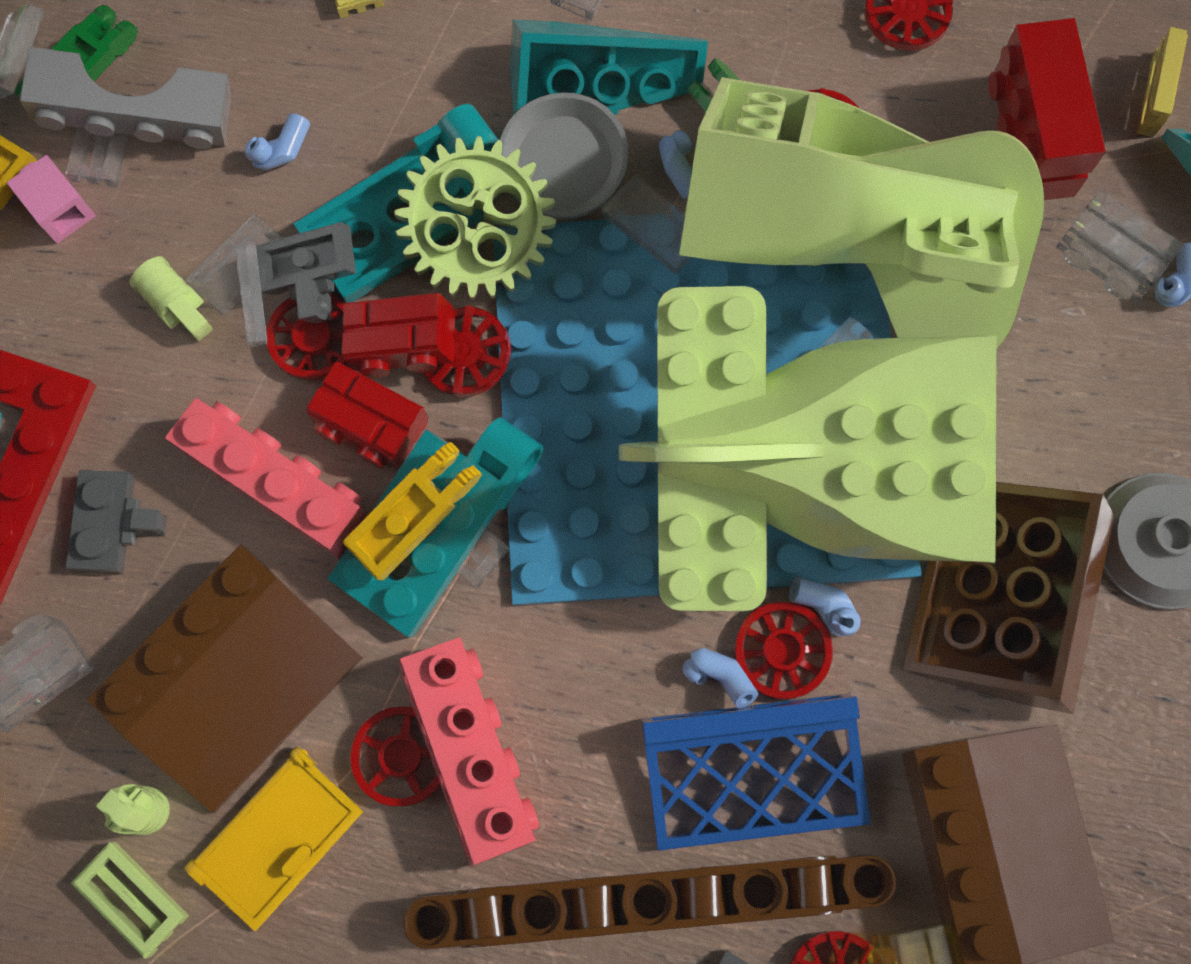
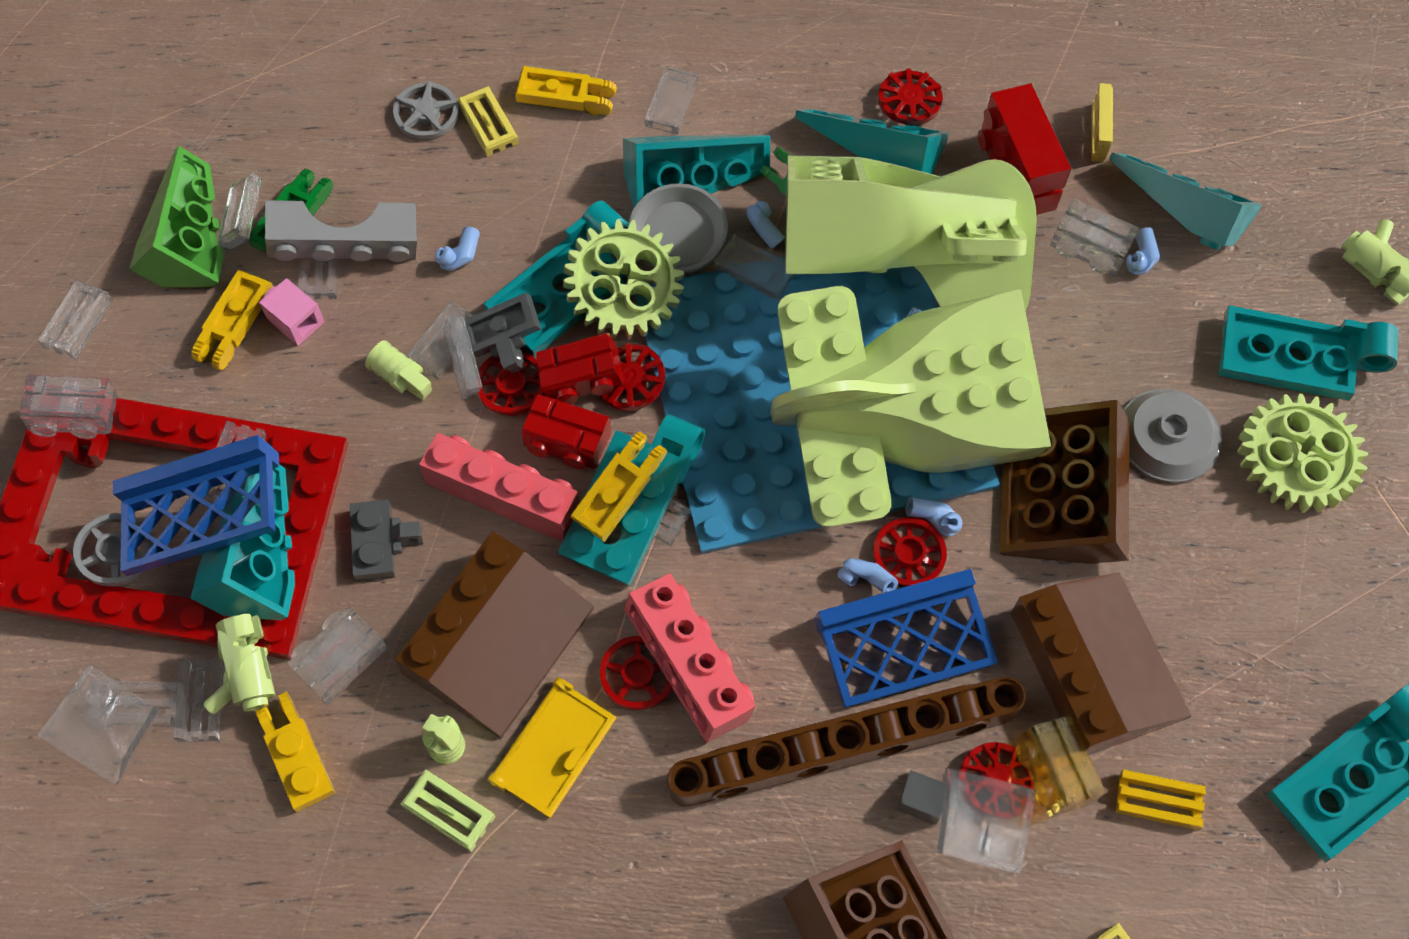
camera: 15 degrees left, 10 degrees down
none -> teal wedge [795,109,949,174]

